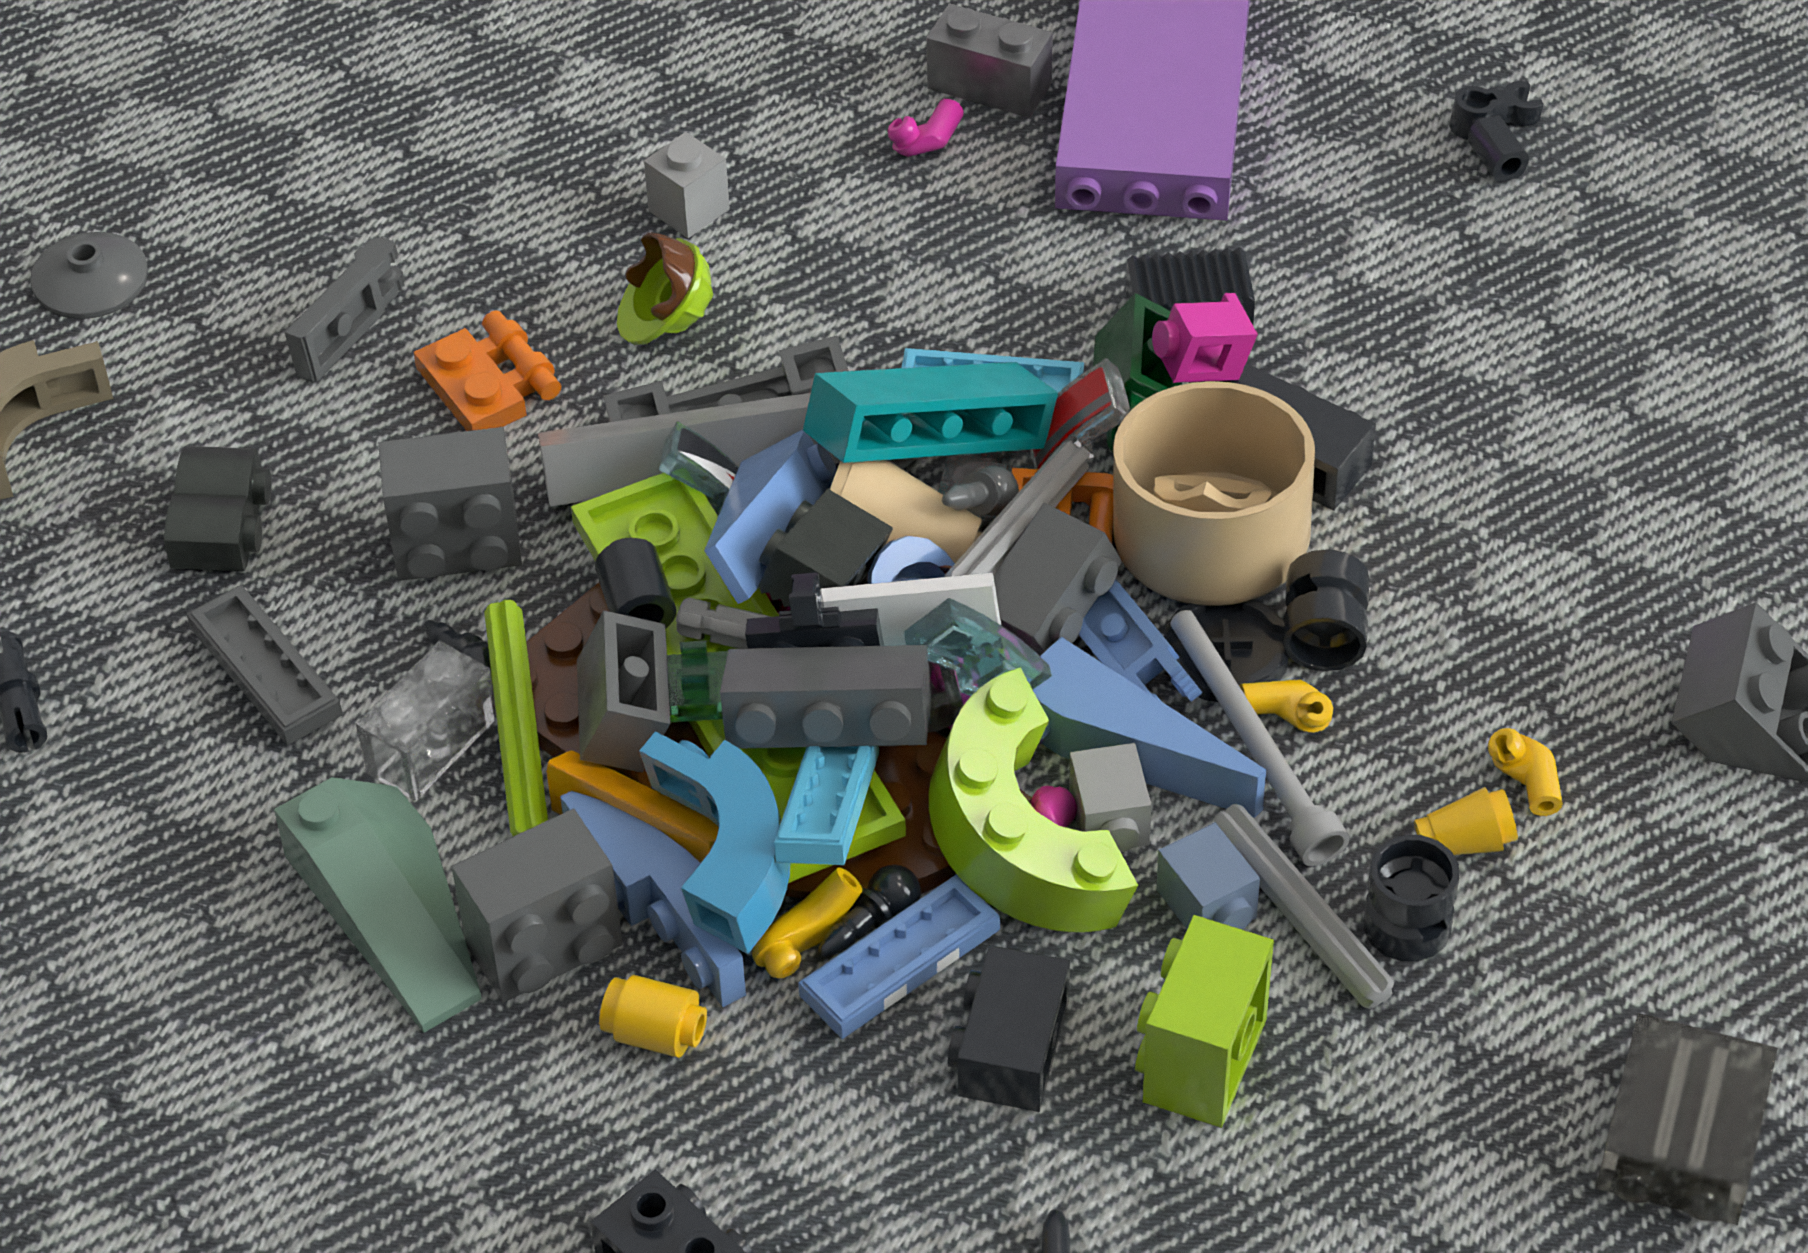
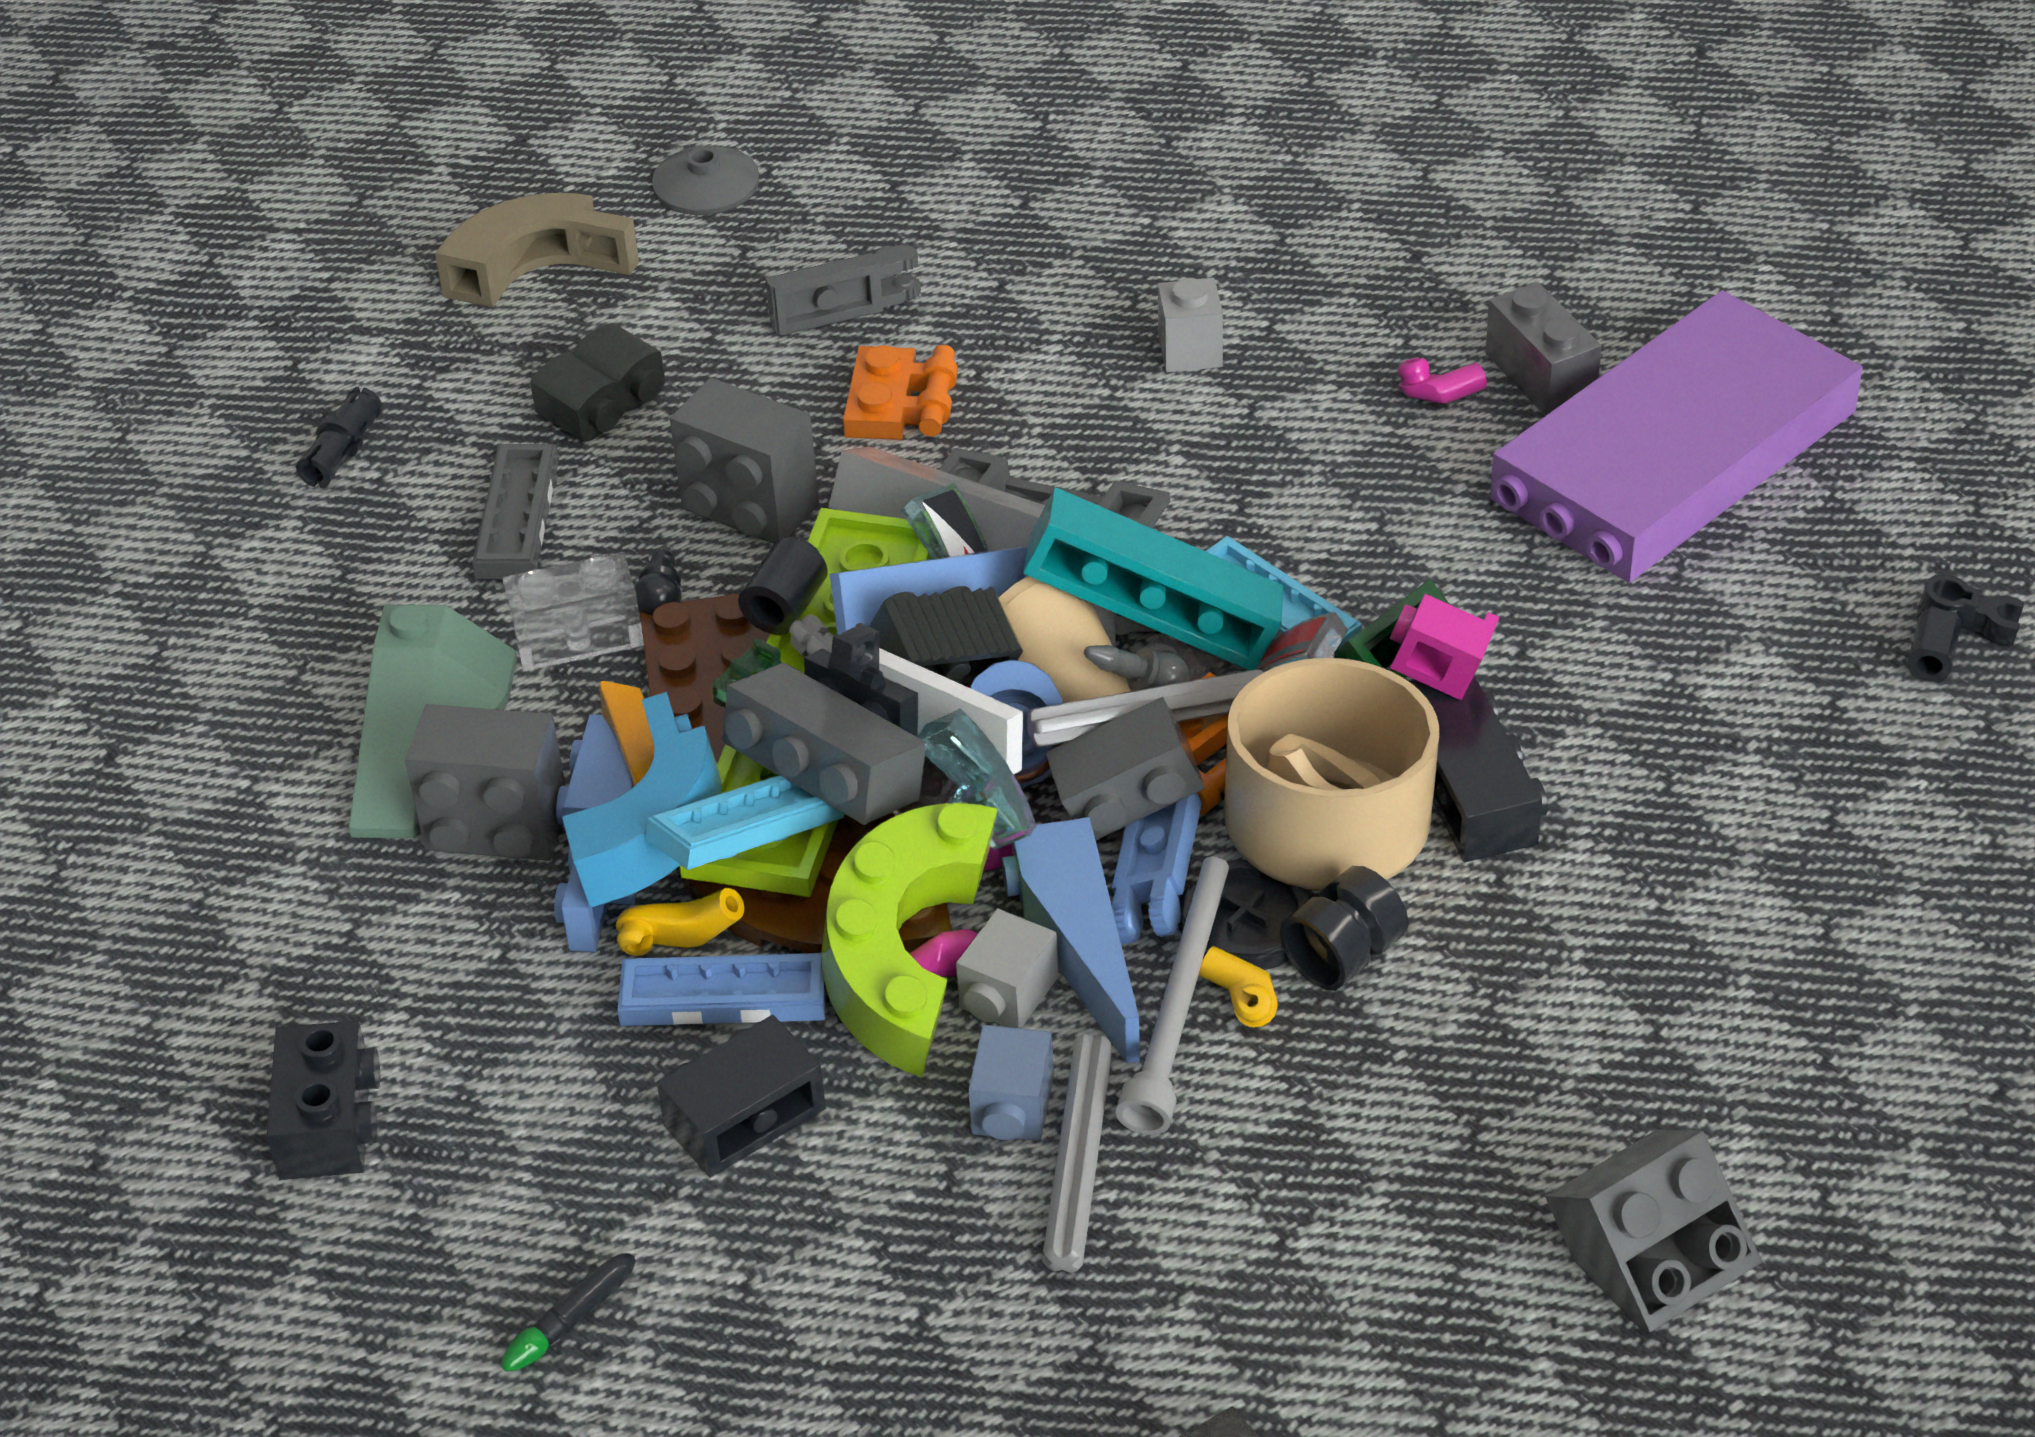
camera: 40 degrees right, 5 degrees down
lime axle [484,600,548,837] -> none
dark grey brick [577,610,670,773] -> none
yellow brick [599,975,707,1058] -> none
lime piece [617,232,713,345] -> none
black bar [818,864,921,957] -> none
black brick [1126,247,1255,325] -> none
lime brick [1135,915,1274,1128] -> none
black wheel [1364,835,1460,962] -> none
yellow cone [1414,787,1518,855] -> none
yellow arm [1488,728,1563,816] -> none

